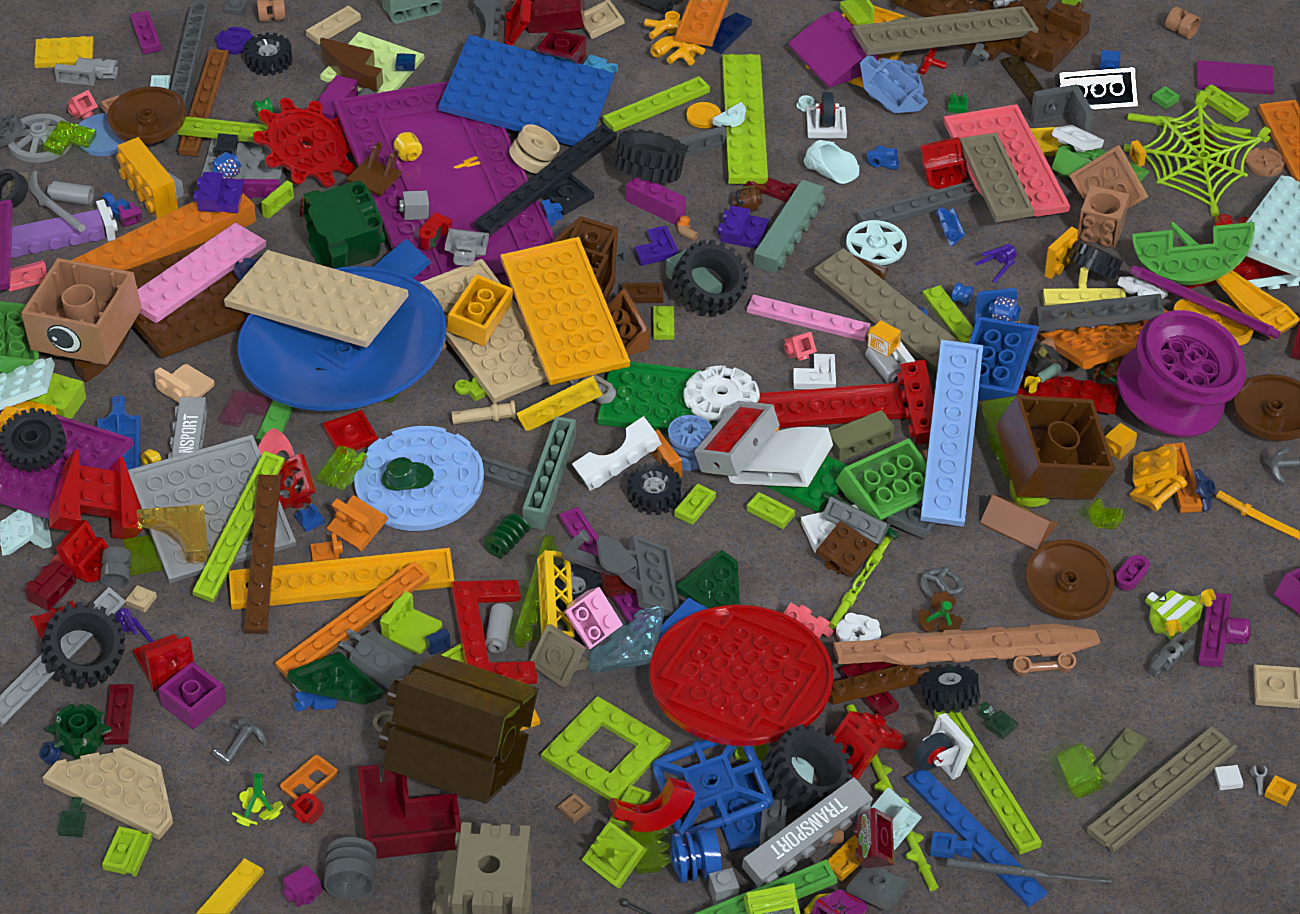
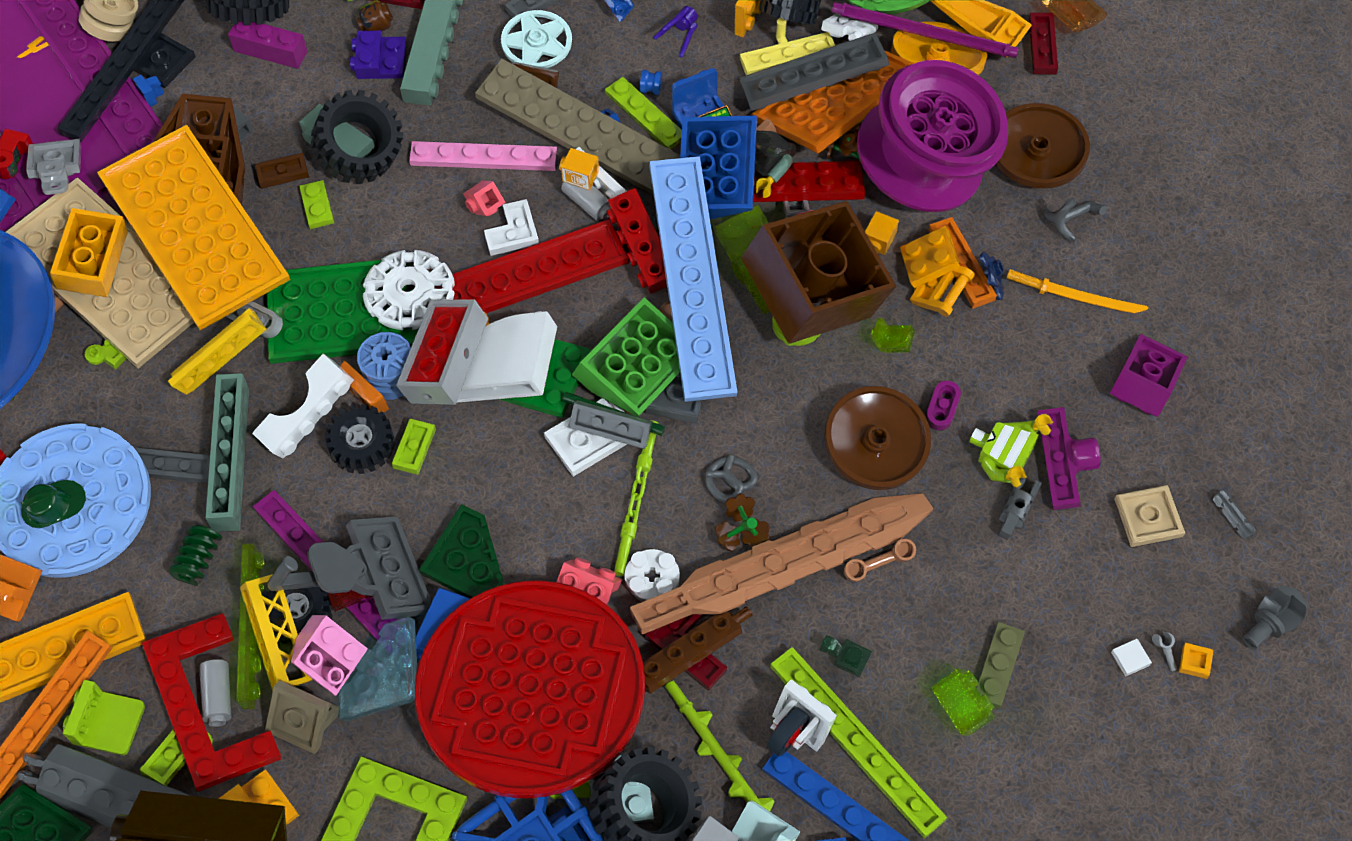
camera: 15 degrees left, 15 degrees up
dark blue tile [426,628,450,655] -> none
tan pin [451,400,516,425] -> none
dark orange slope [607,289,650,356] -> none
dark purple plate [634,226,679,266] -> none
medium nougat arm [677,216,699,241] -> none
lime plate [747,492,795,529] -> none
reddish brown plate [815,521,877,578] -> none
olive brick [829,410,895,461] -> none
red bracket [833,711,908,781] -> none
black wheel [921,664,980,713] -> none
slope [980,494,1058,551] -> none
blue head [989,296,1021,322] -> none
dark tan plate [1087,727,1237,854] -> none

